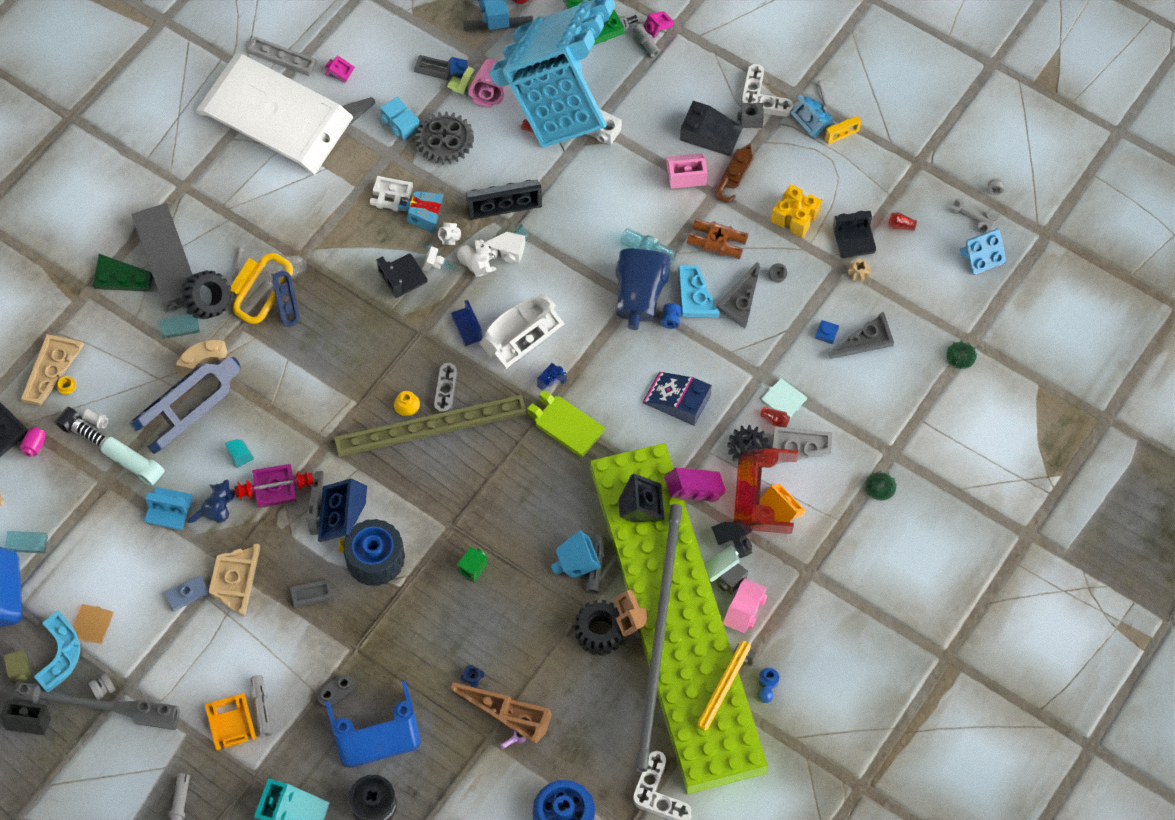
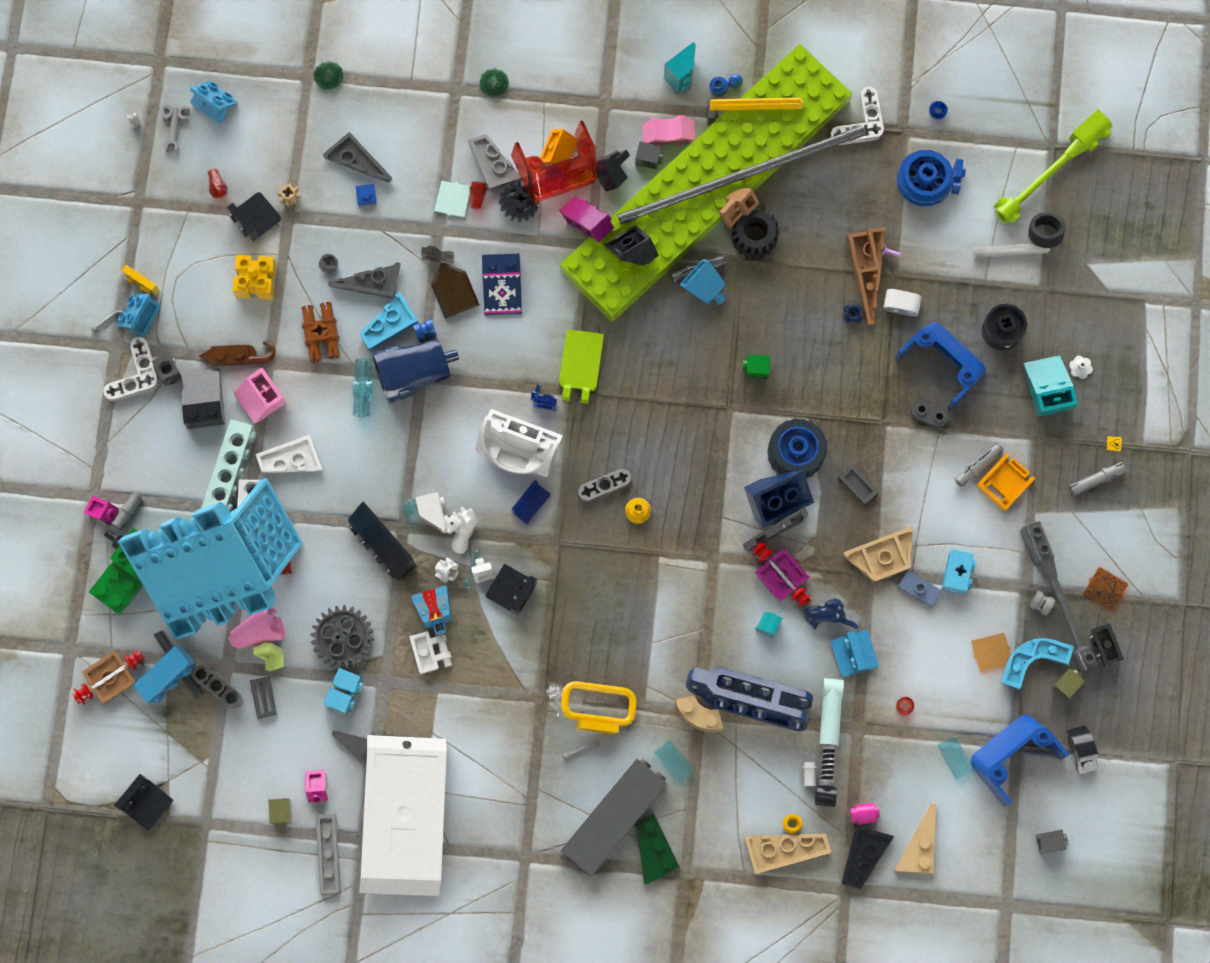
camera: 120 degrees left, 15 degrees up
black tyre [179,270,232,320] -> none
dark blue plate [272,271,300,326] -> none
olive plate [334,395,527,457] -> none
blue plate [449,57,468,78] -> none
light aqua piece [704,544,740,582] -> none
none -> dark grey beam [192,665,243,709]
none -> light aqua brick [201,419,256,512]
none -> white wing [256,435,323,473]
none -> olive brick [269,798,292,828]
none -> clear smoke plate [421,245,455,263]
none -> dark brown tile [431,261,480,319]
none -> teal slope [664,42,696,94]
none -> white beam [883,289,922,317]
none -> clear red bush [896,697,914,716]
none -> medium azure brick [941,549,976,594]
none -> clear orange piece [1083,567,1128,611]

